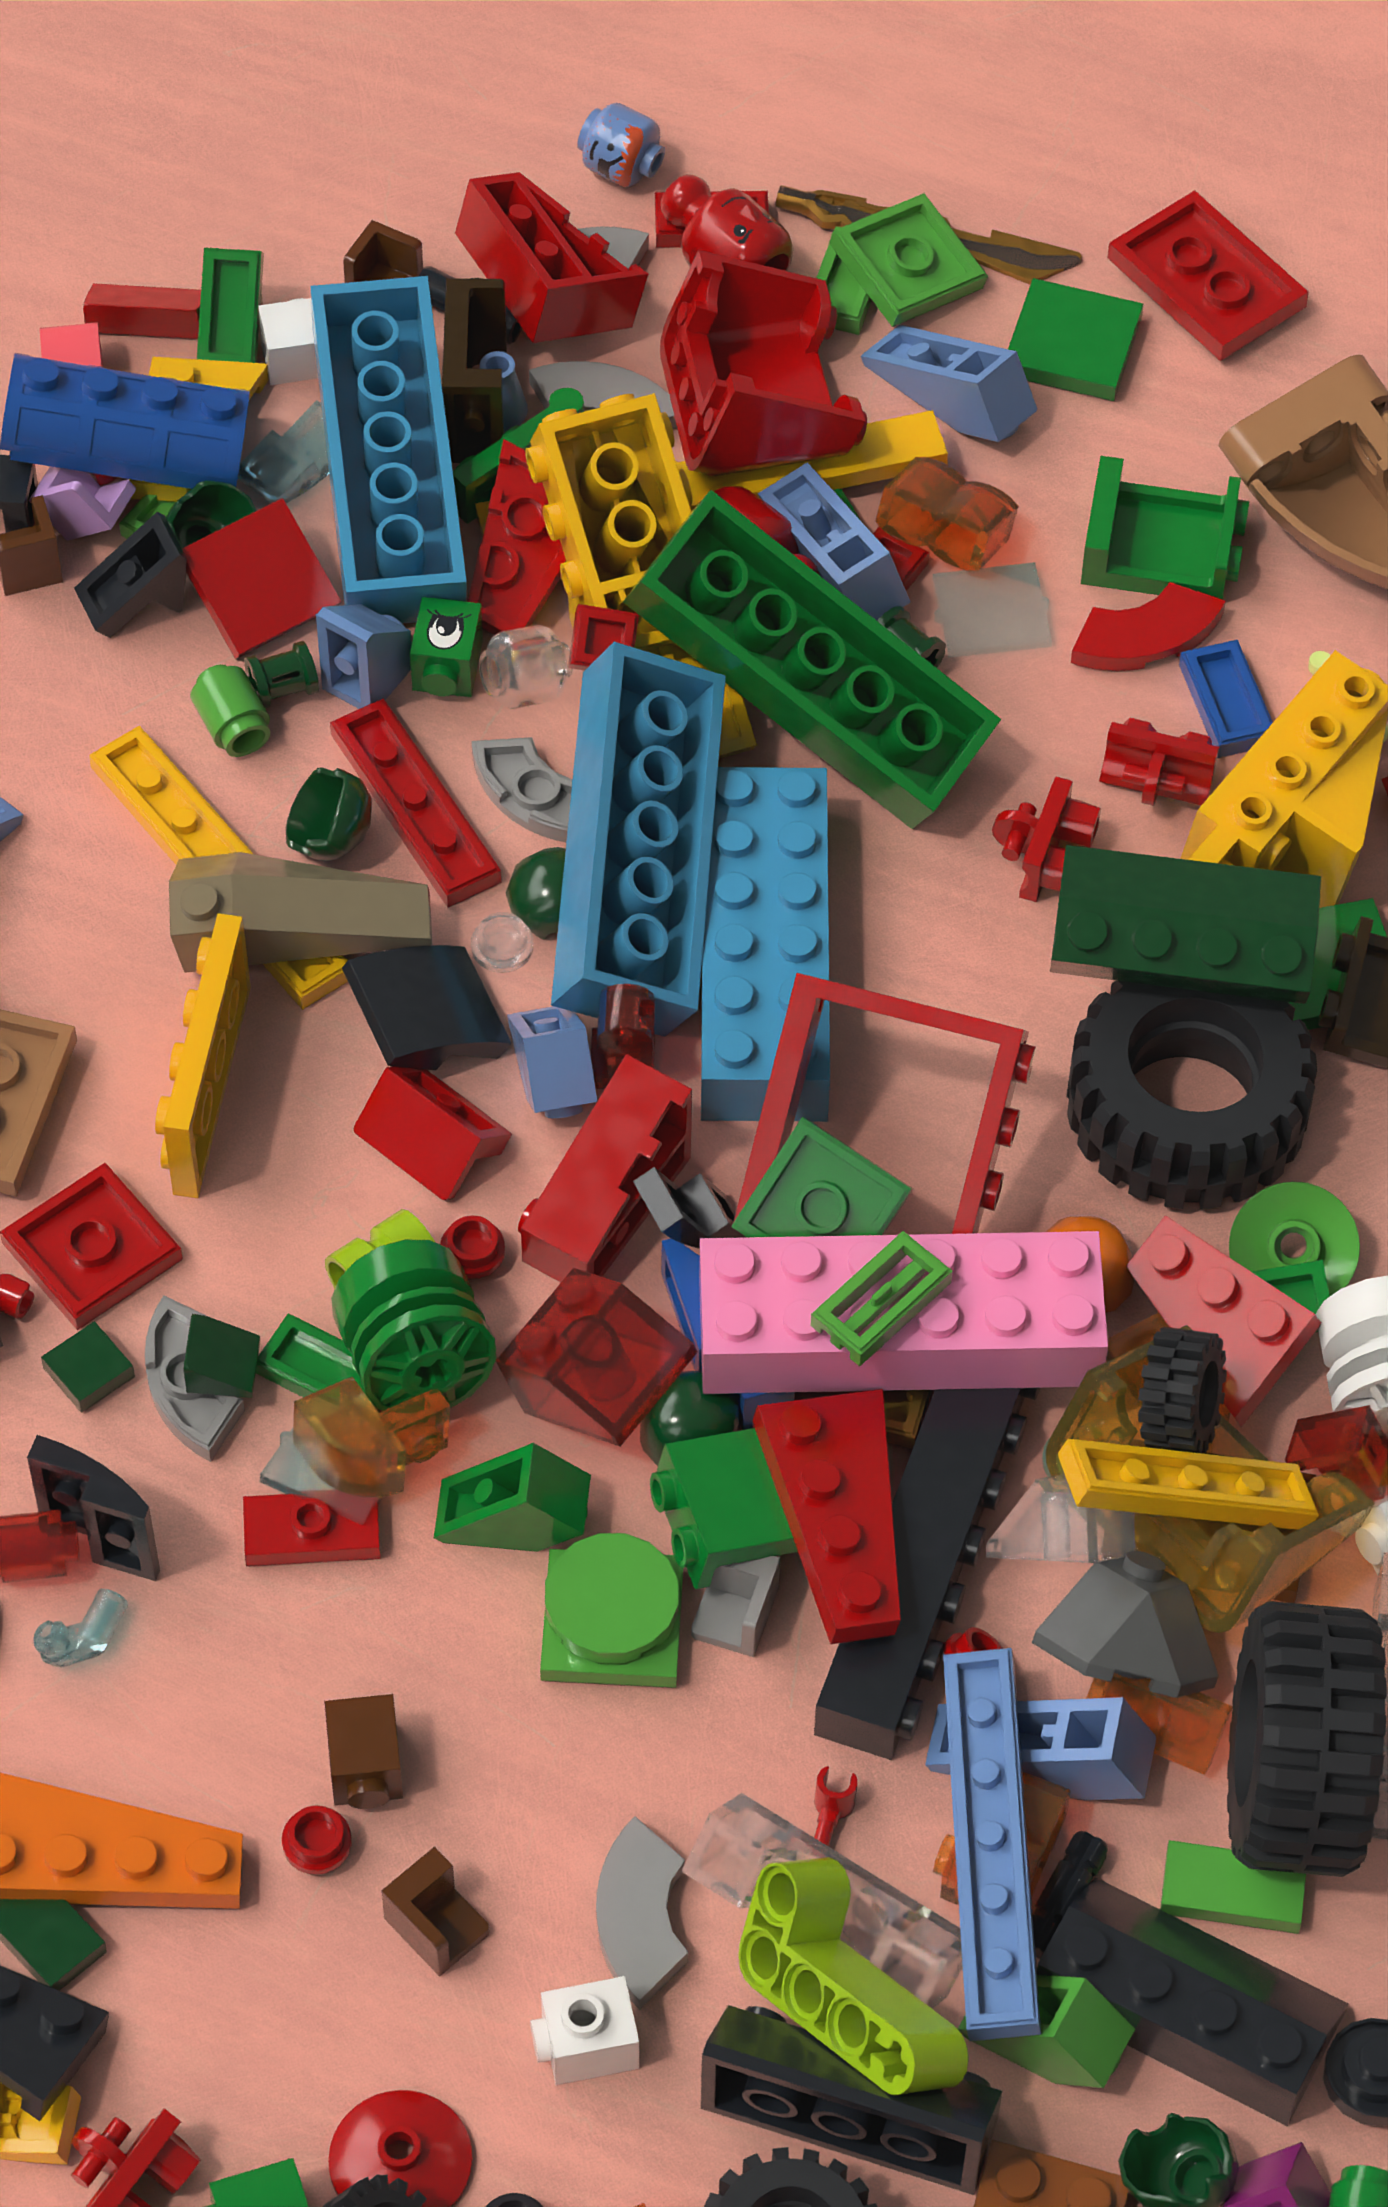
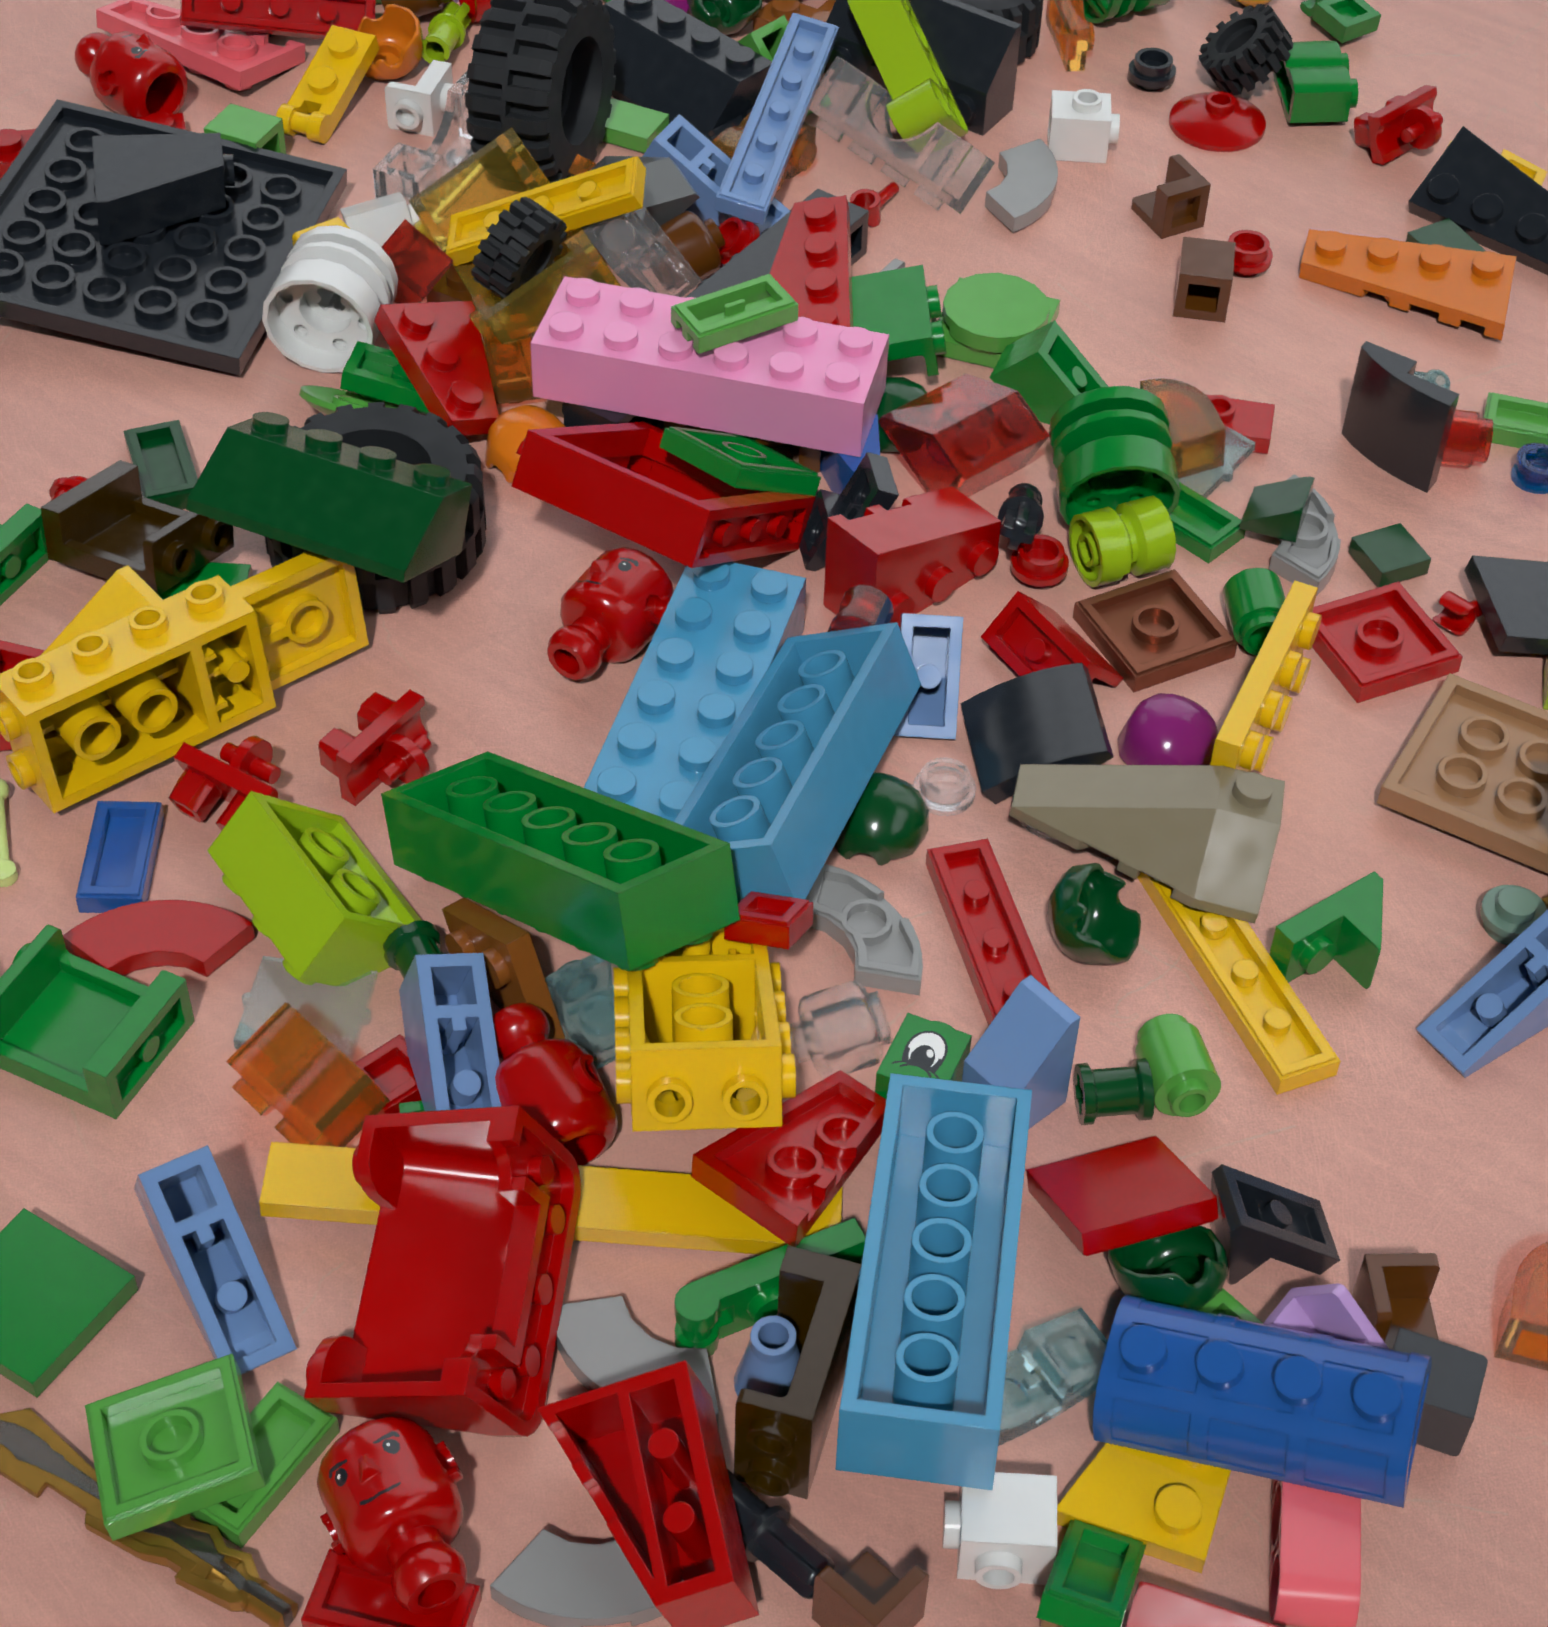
camera: 165 degrees left, 10 degrees down
none -> lime slope [207,791,422,988]
none -> red piece [547,547,674,680]
none -> reddish brown head [644,211,725,290]
none -> black axle [998,483,1044,551]
none -> copper tile [1073,569,1238,693]
none -> magenta hair [1117,693,1218,765]
none -> green brick [1223,568,1285,655]
none -> green slope [1269,871,1384,989]

